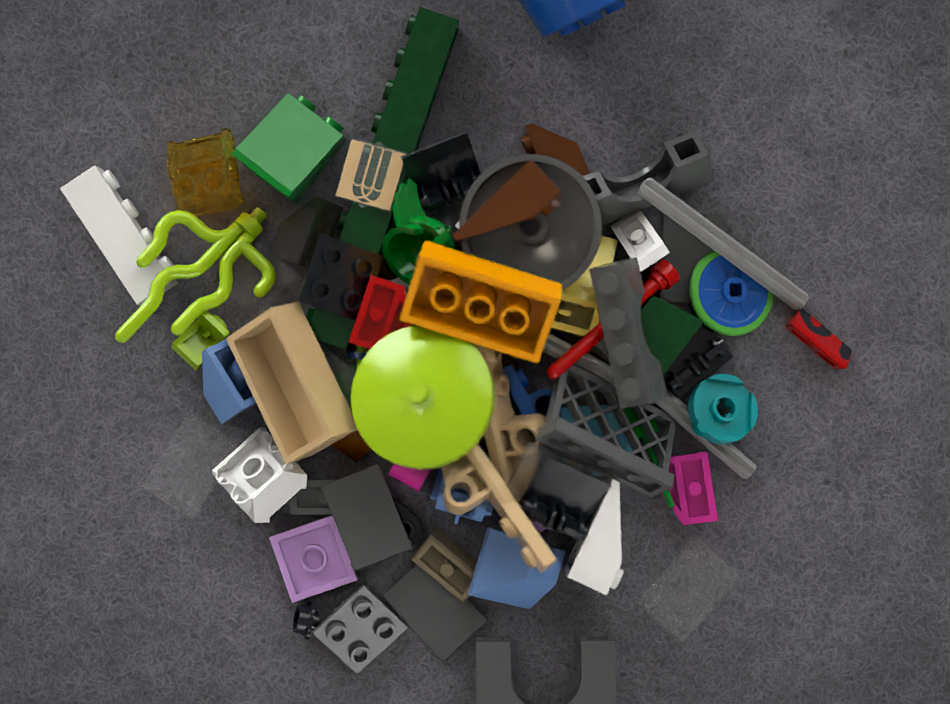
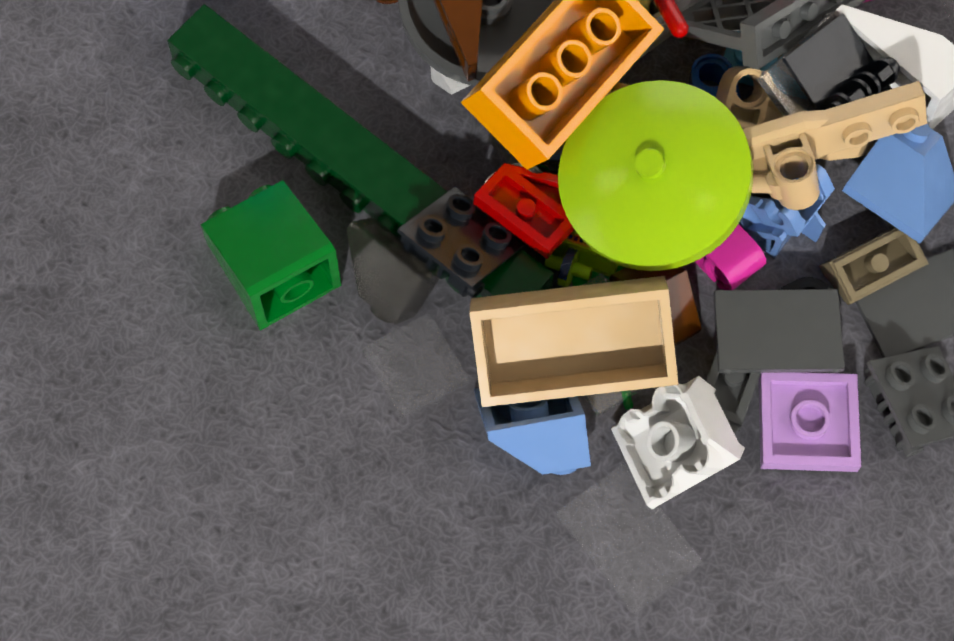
camera: 70 degrees left, 20 degrees down
white brick [60,165,178,305] -> none
lime plant [115,207,276,343] -> none
clear yellow slope [167,128,245,215] -> none
lime bracket [171,311,230,371] -> none
black plate [293,601,319,640] -> none
piece [335,137,407,213] -> none
green helmet [382,178,455,285] -> none
black hinge [401,131,482,212] -> none

